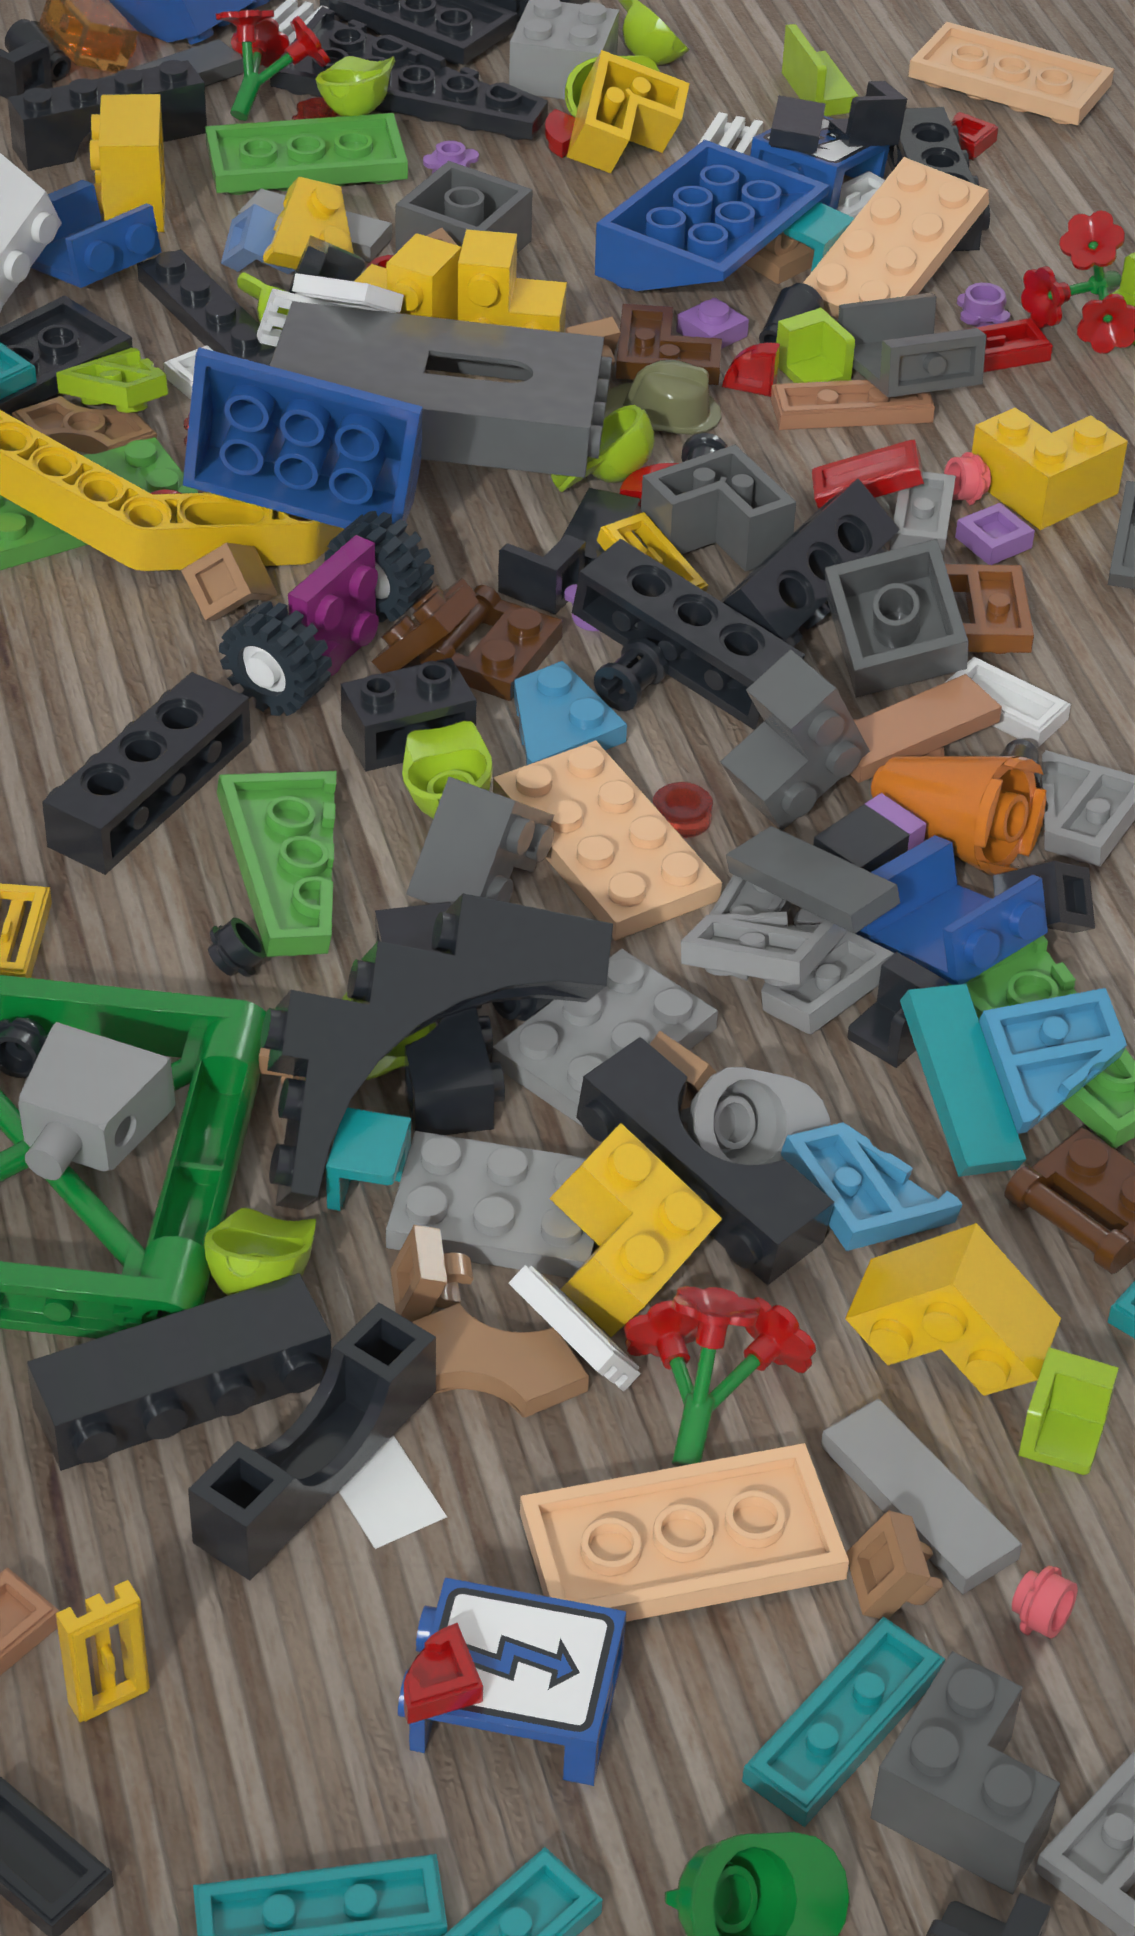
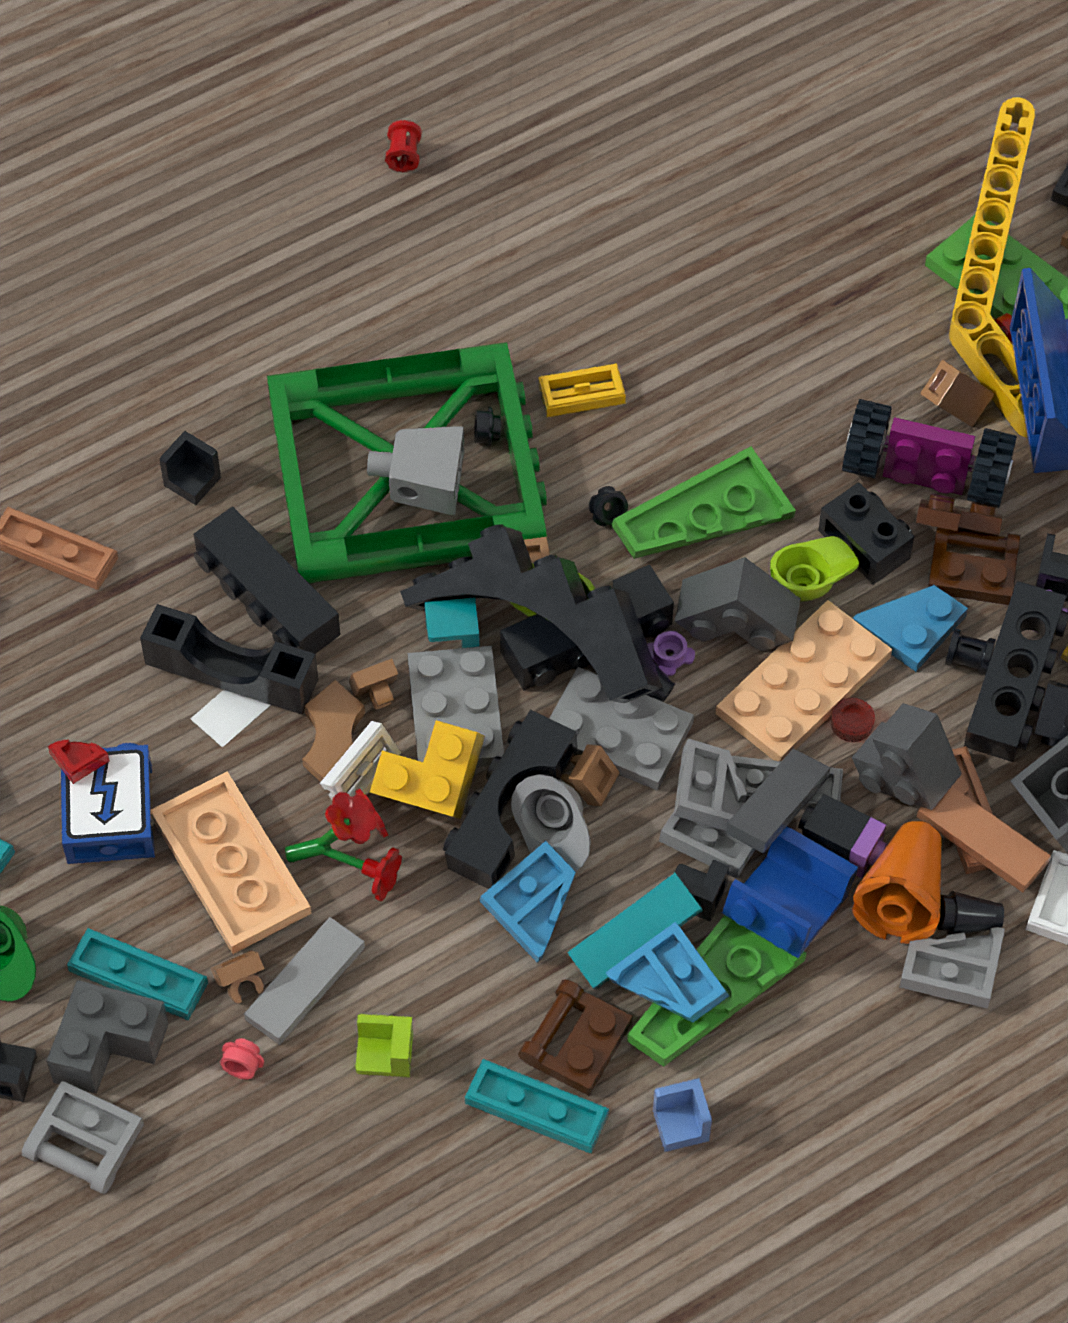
camera: 75 degrees right, 15 degrees up
black brick [42,672,251,875] -> none
yellow tile [56,1580,150,1723] -> none
lime cap [204,1207,316,1296] -> none
yellow brick [845,1223,1061,1396] -> none
black panel [993,861,1095,933] -> none

